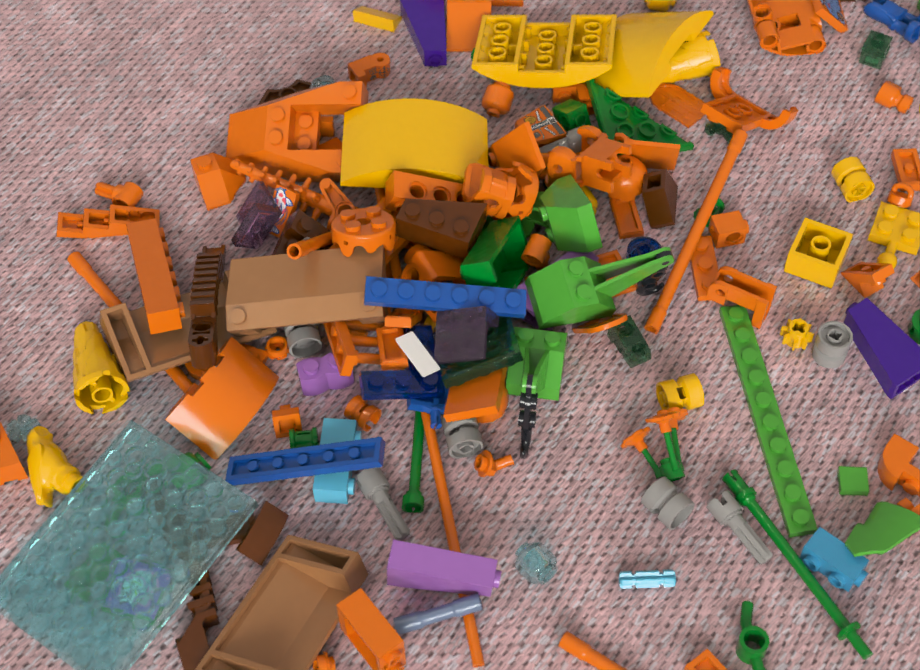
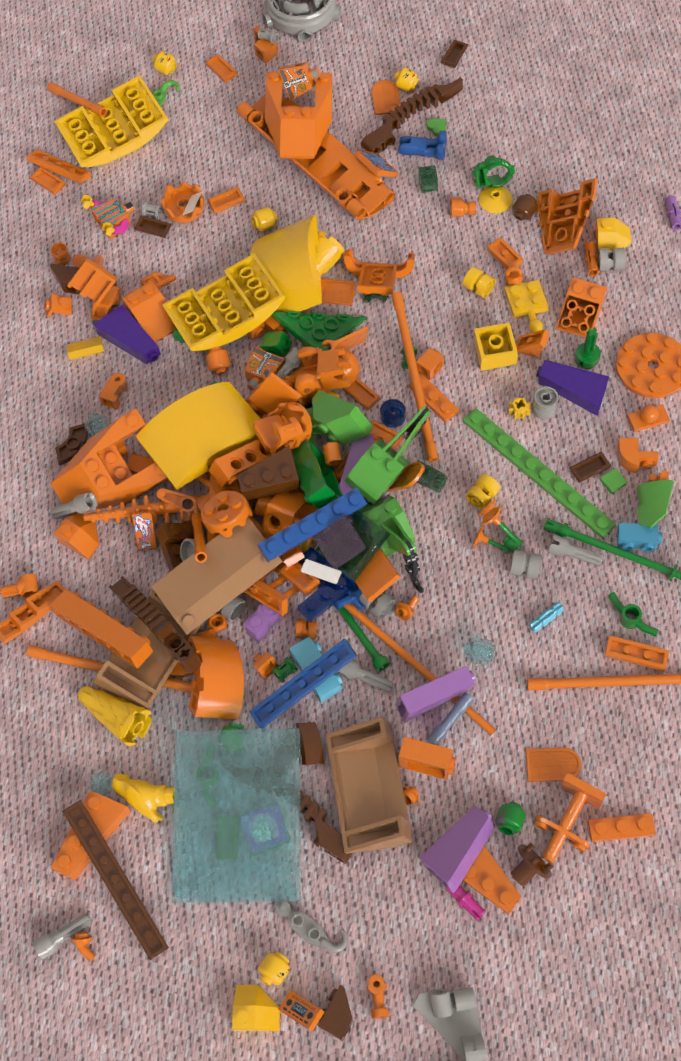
camera: 30 degrees left, 10 degrees up
bracket [231,181,282,249] -> none
reddish brown slope [642,169,678,229] -> none
orange piece [706,266,777,329] -> none
none -> light grey piece [50,492,97,519]
none -> reddish brown tile [569,451,611,483]

